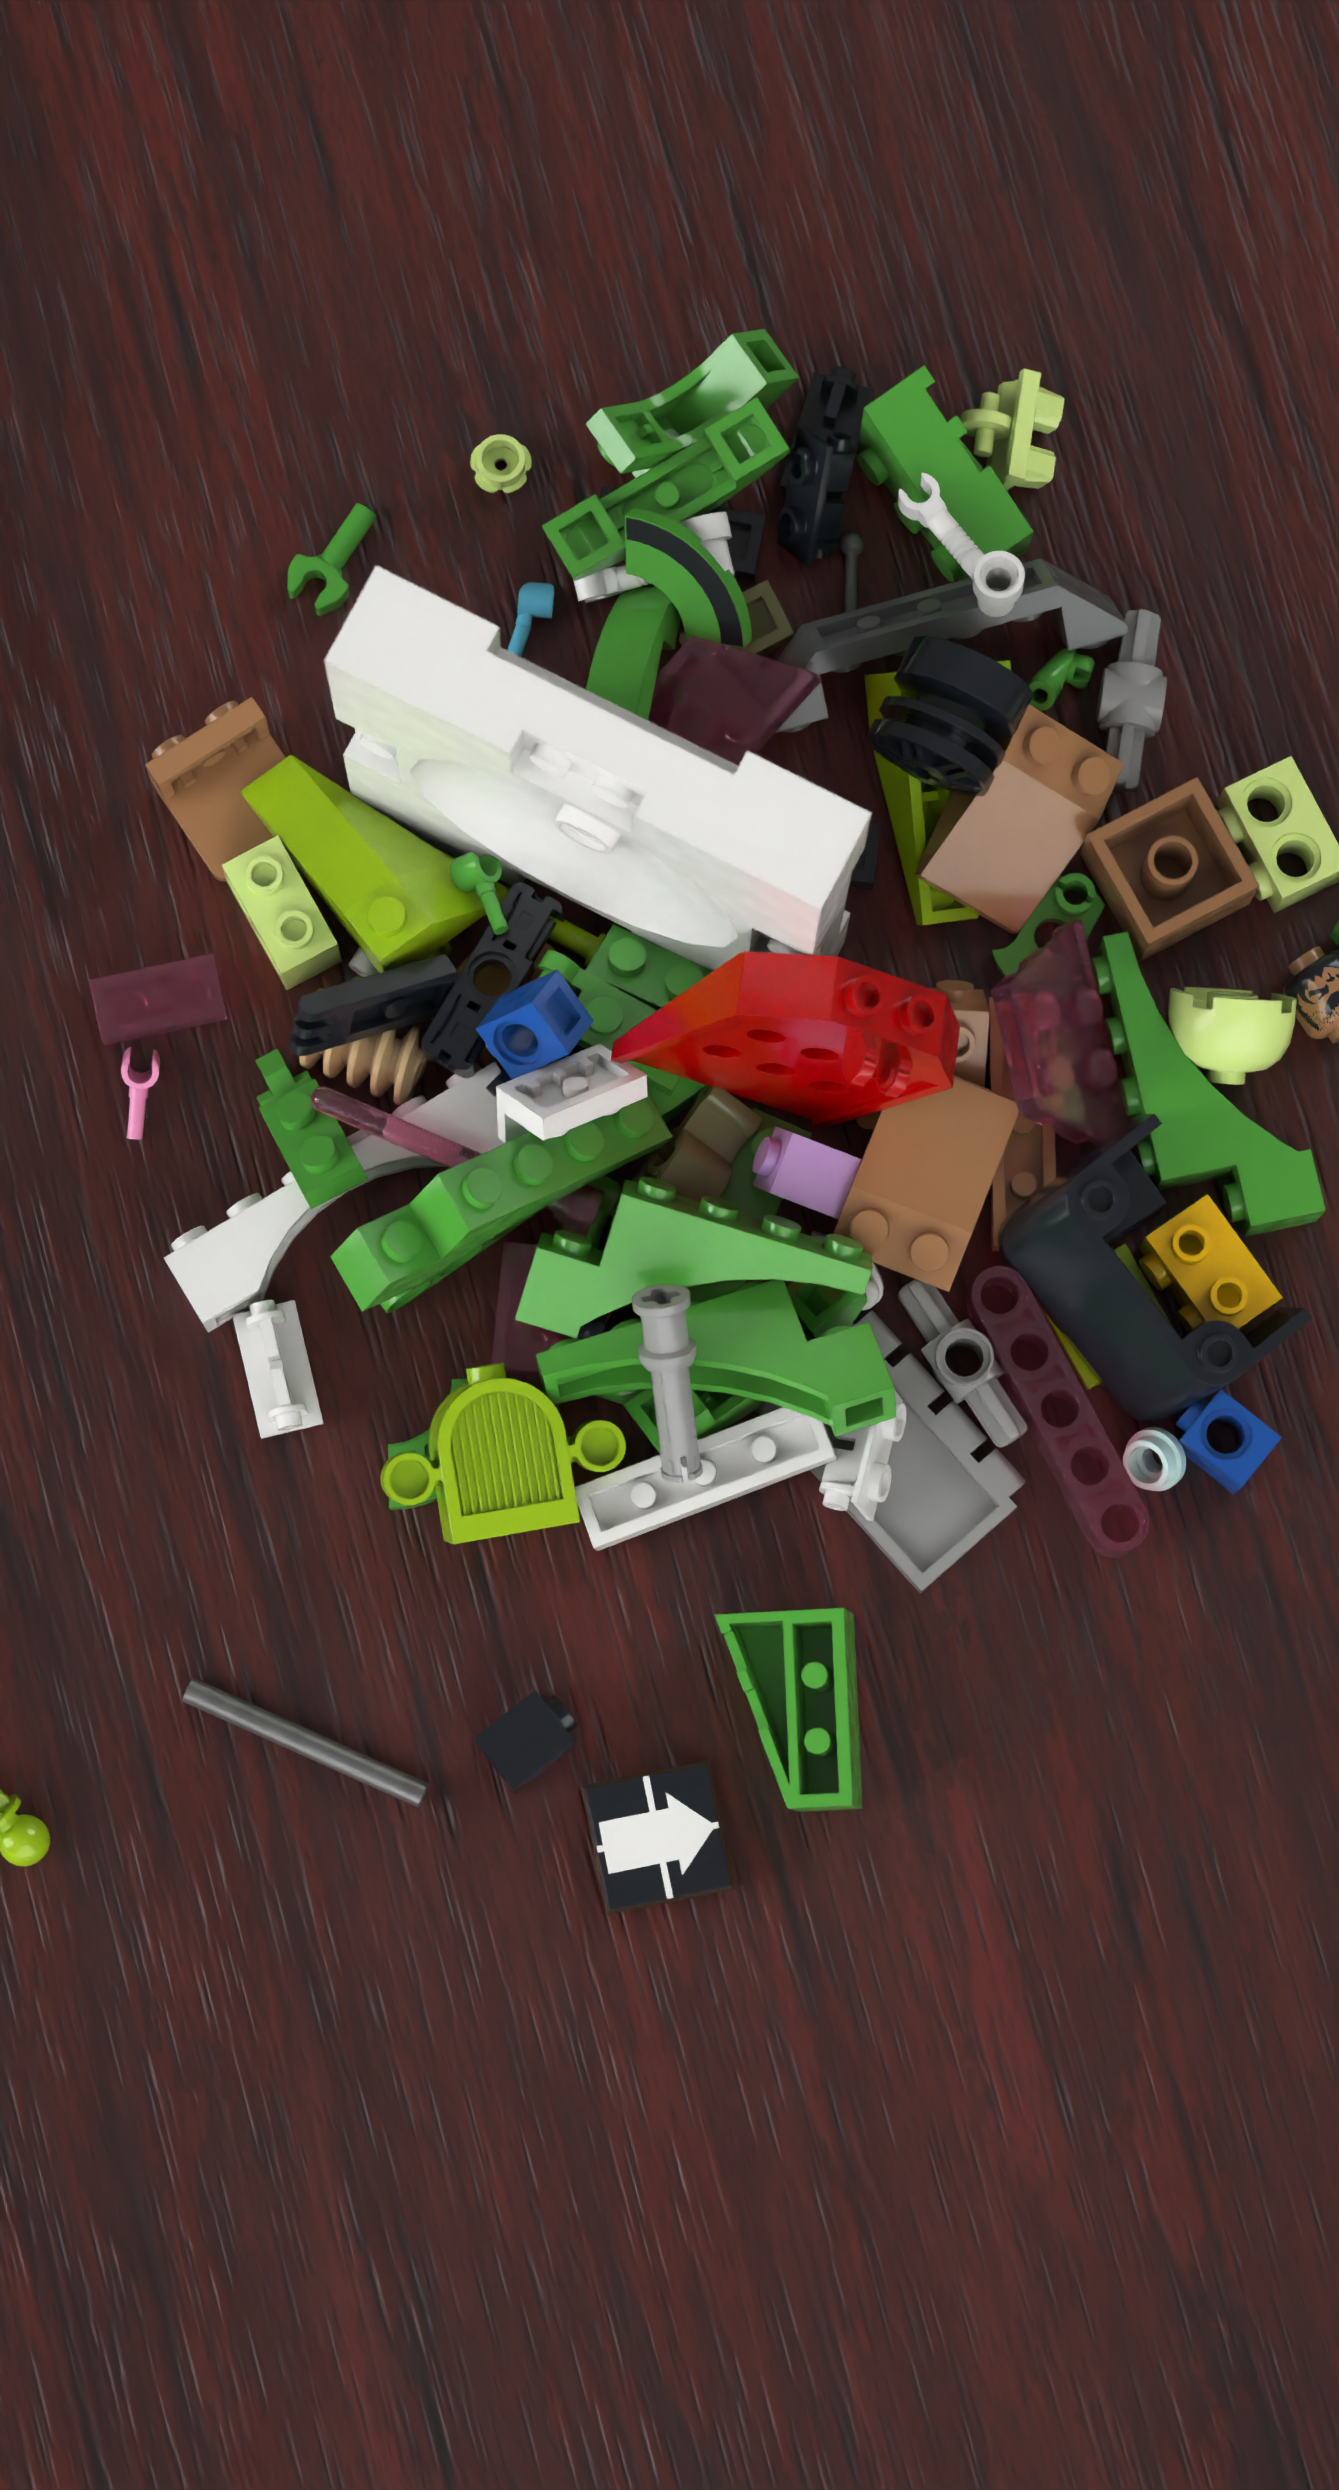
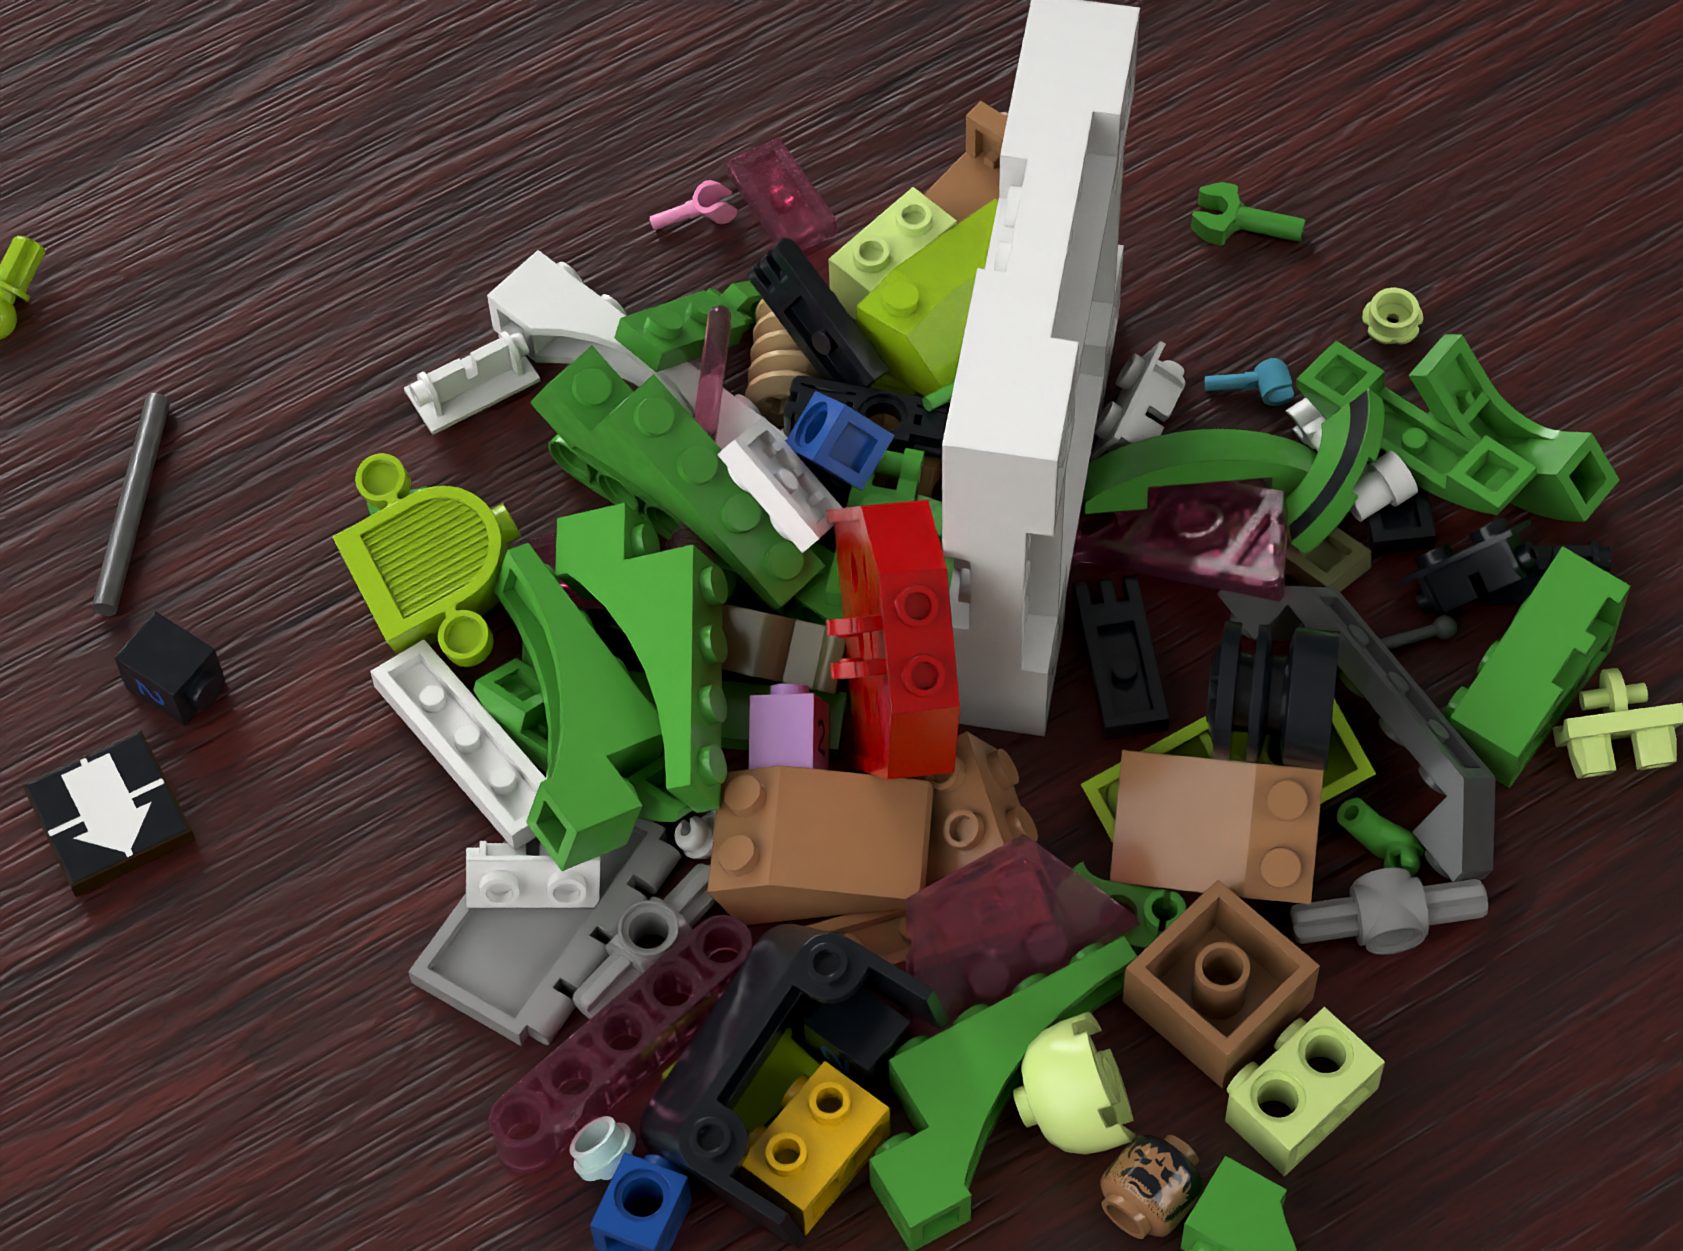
camera: 80 degrees right, 20 degrees down
light grey pin [632,1284,703,1483] -> none
bright green wedge [714,1608,863,1812] -> none
white brick [898,473,1025,617] -> none

